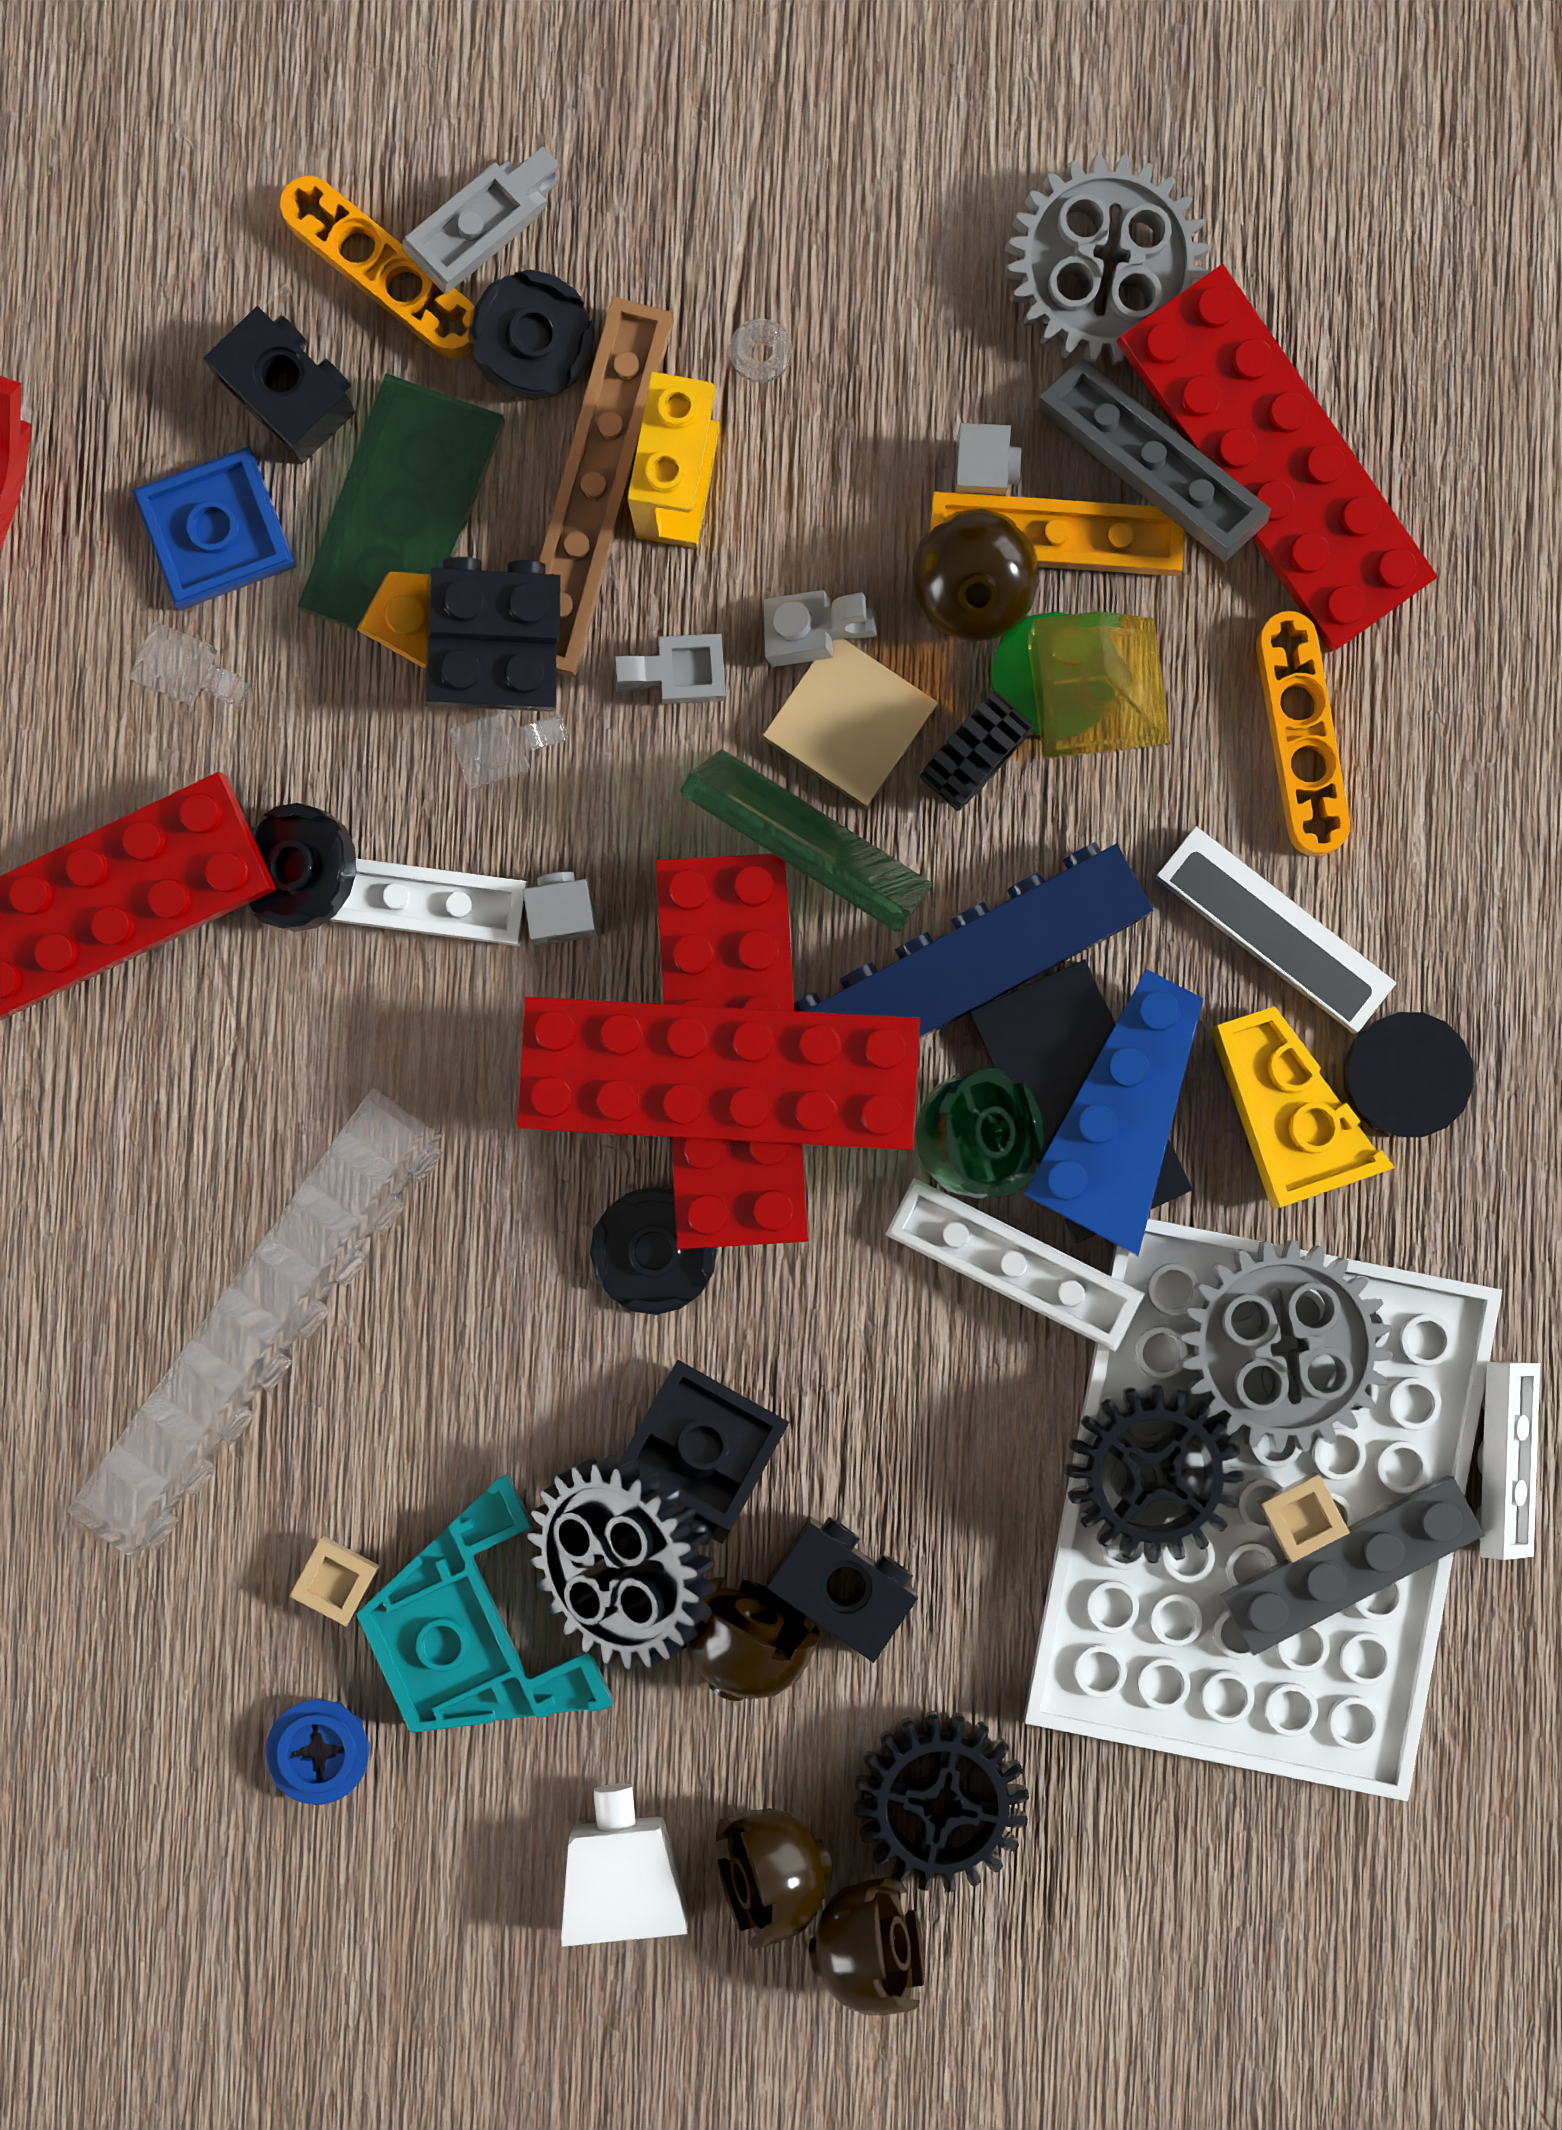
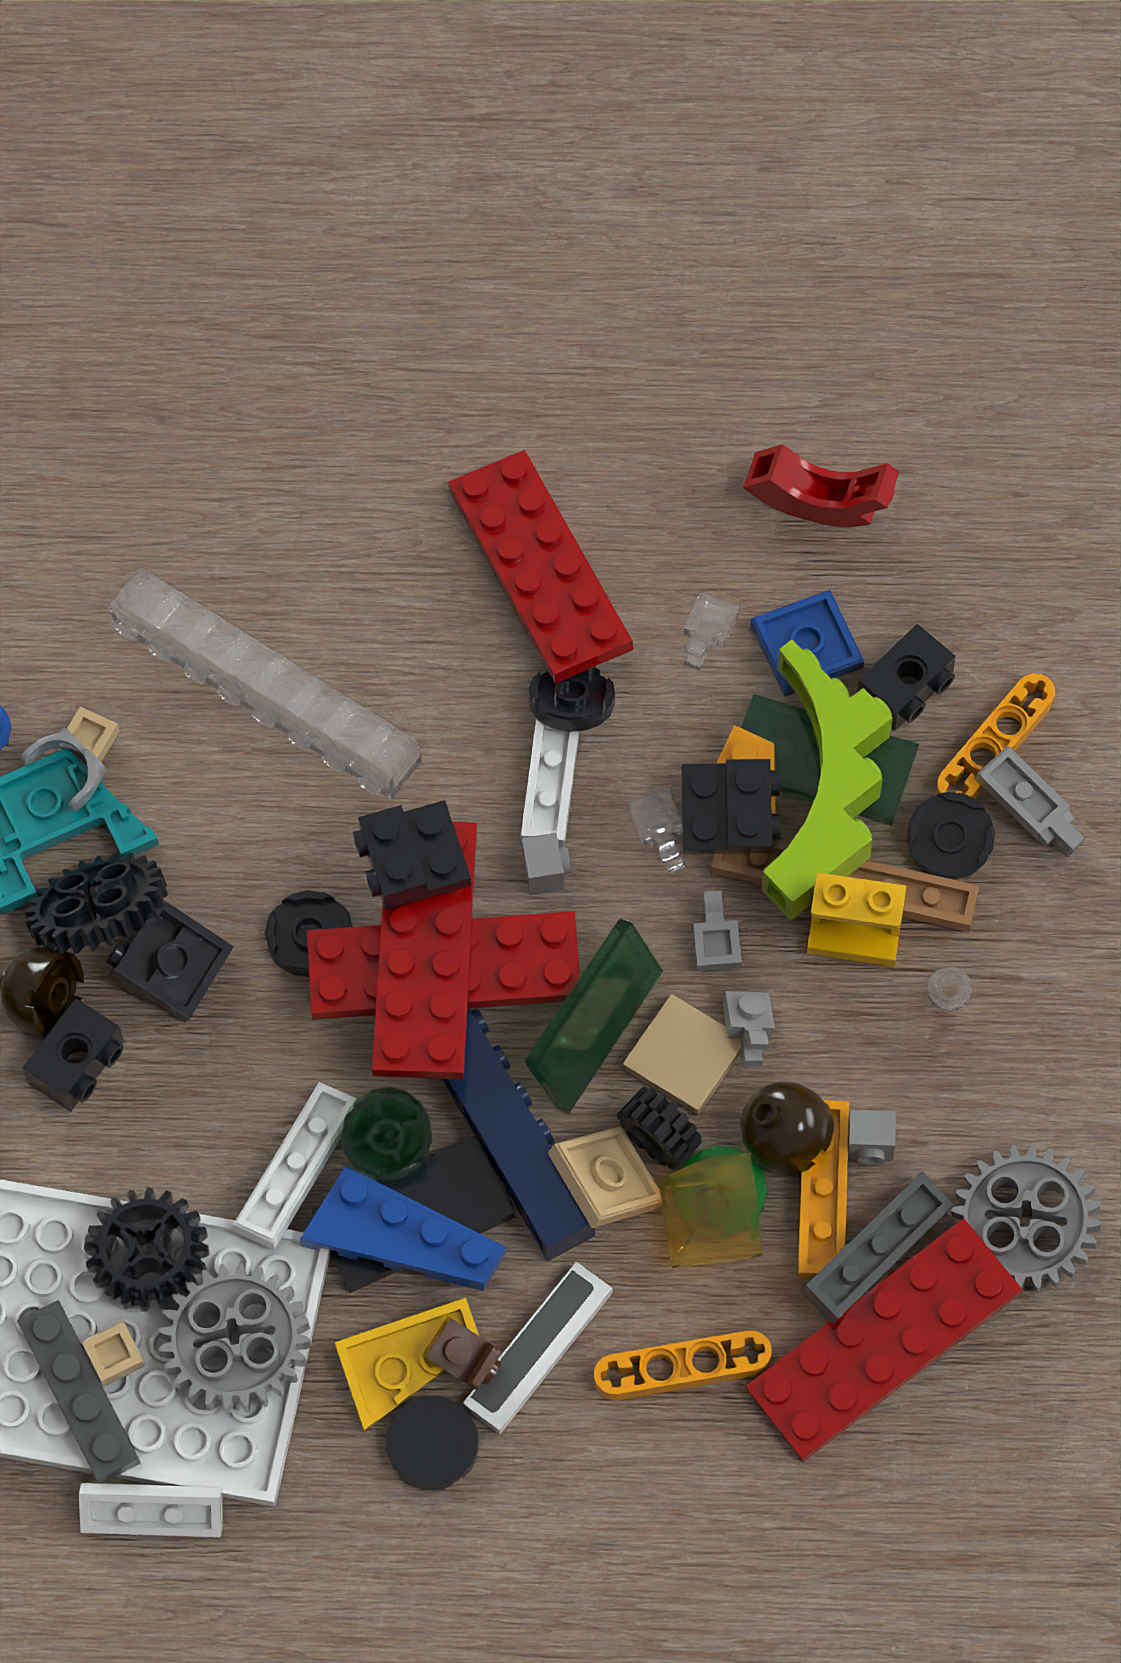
camera: 90 degrees right, 20 degrees down
none -> light grey cap [21,727,108,811]
none -> black plate [353,800,472,910]
none -> reddish brown bracket [422,1316,502,1390]
none -> tan tile [547,1126,666,1228]
none -> lime arch [761,639,892,921]

